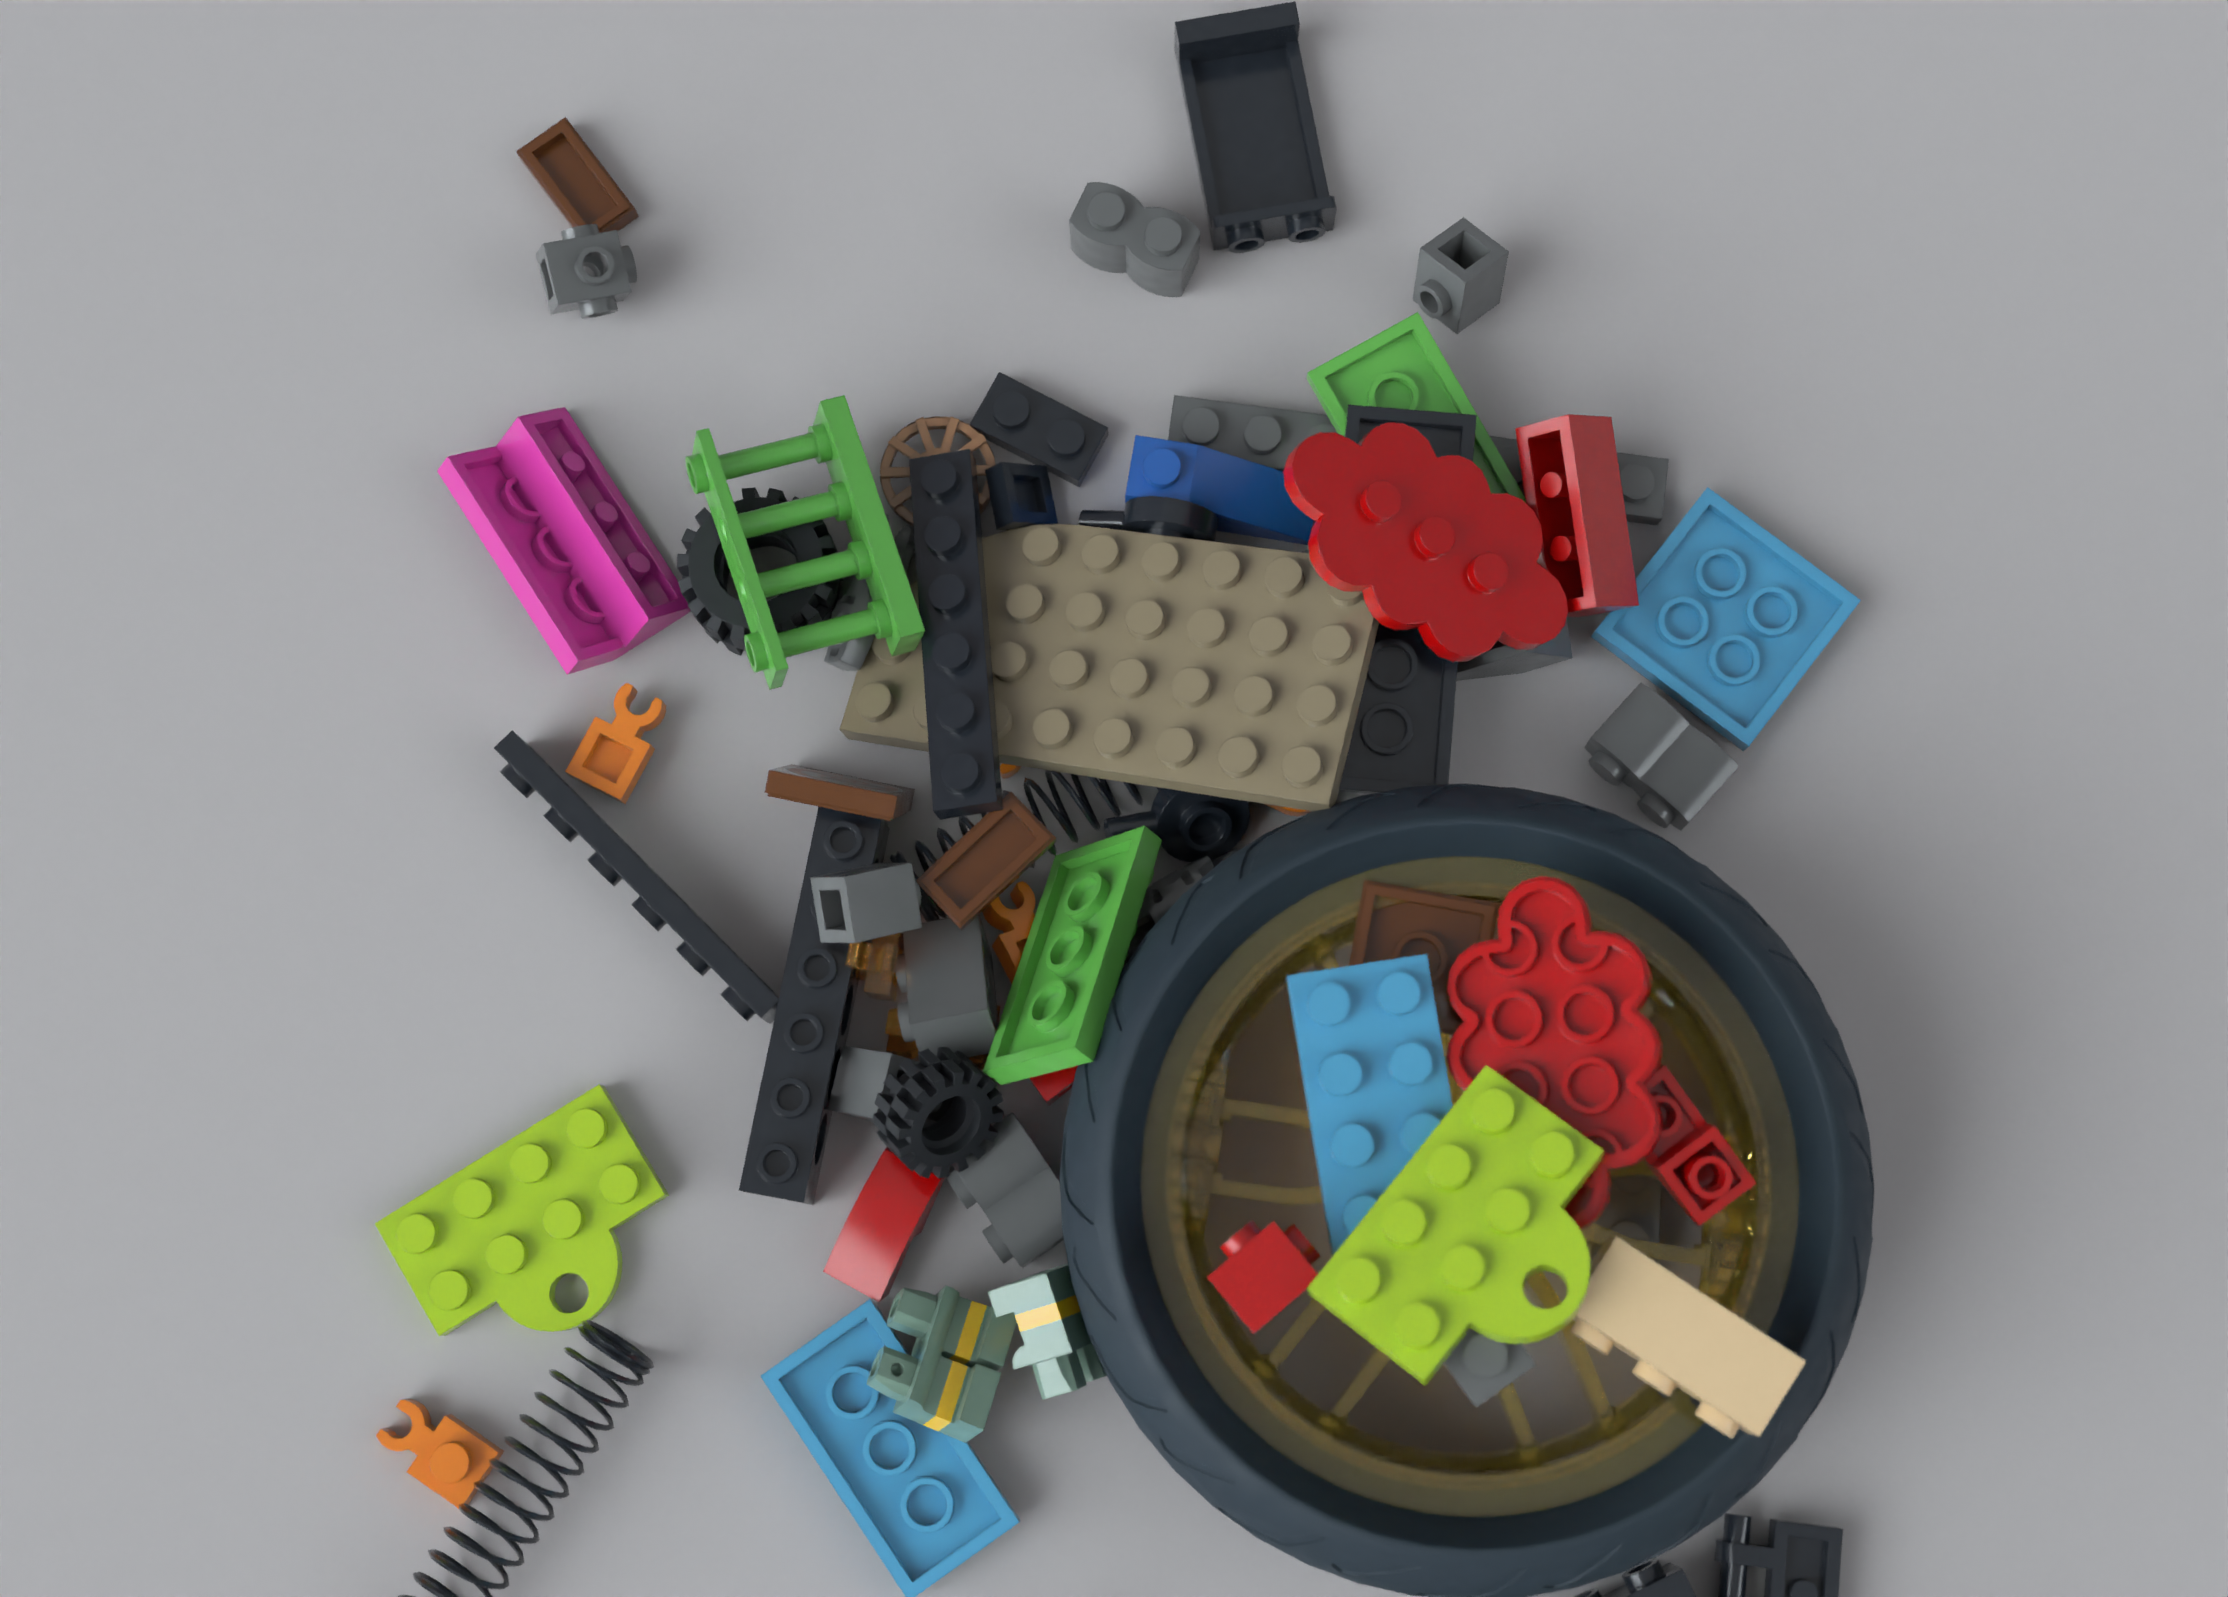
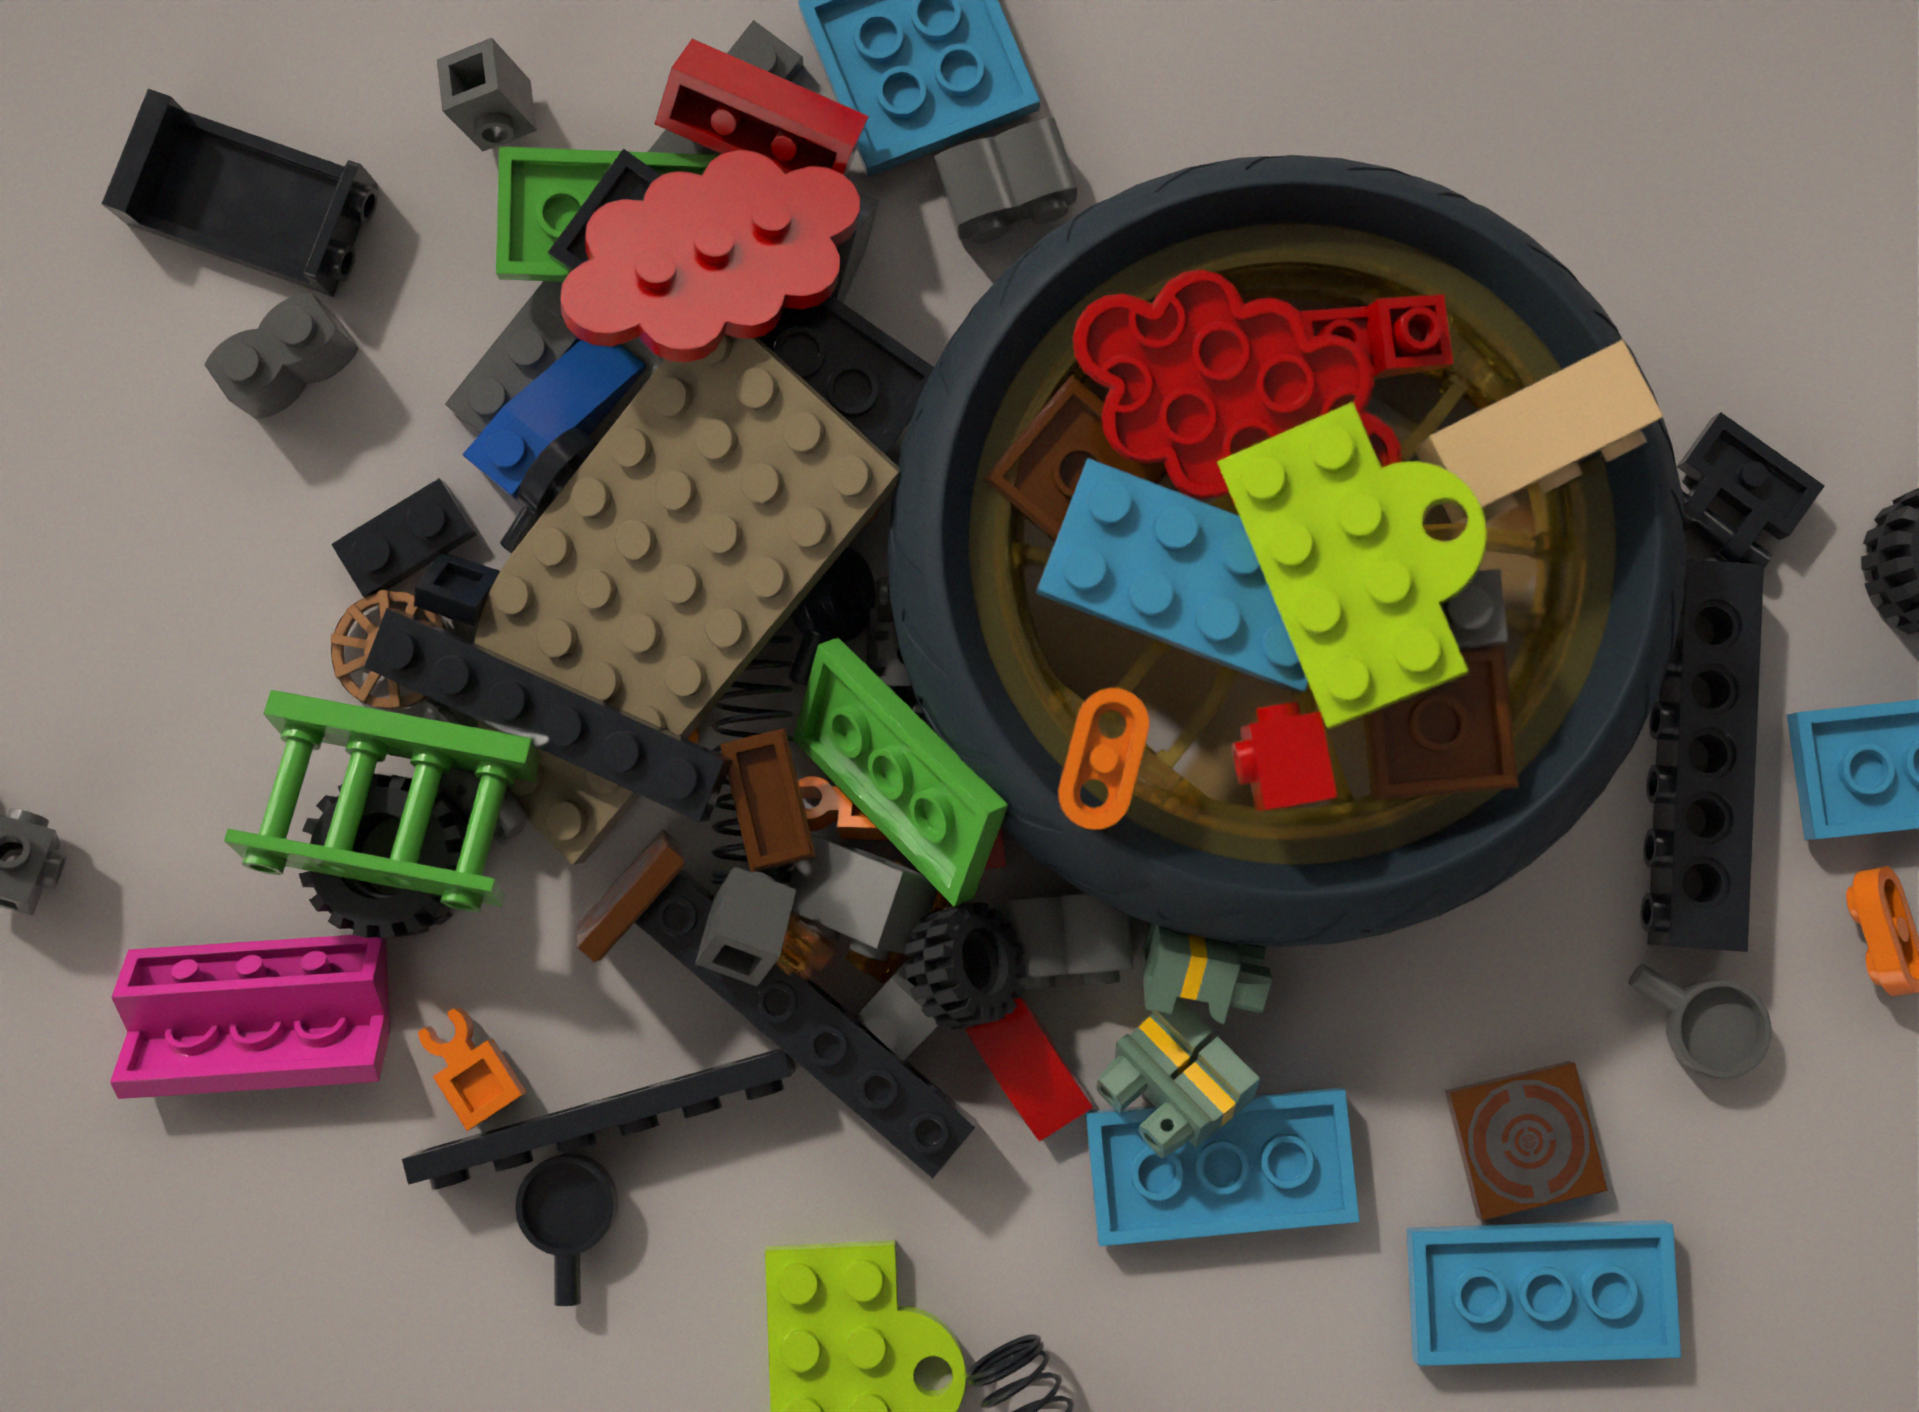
camera: 65 degrees left, 5 degrees up
none -> black piece [515,1153,618,1306]
none -> orange plate [1058,688,1149,830]
none -> reddish brown tile [1363,645,1518,800]

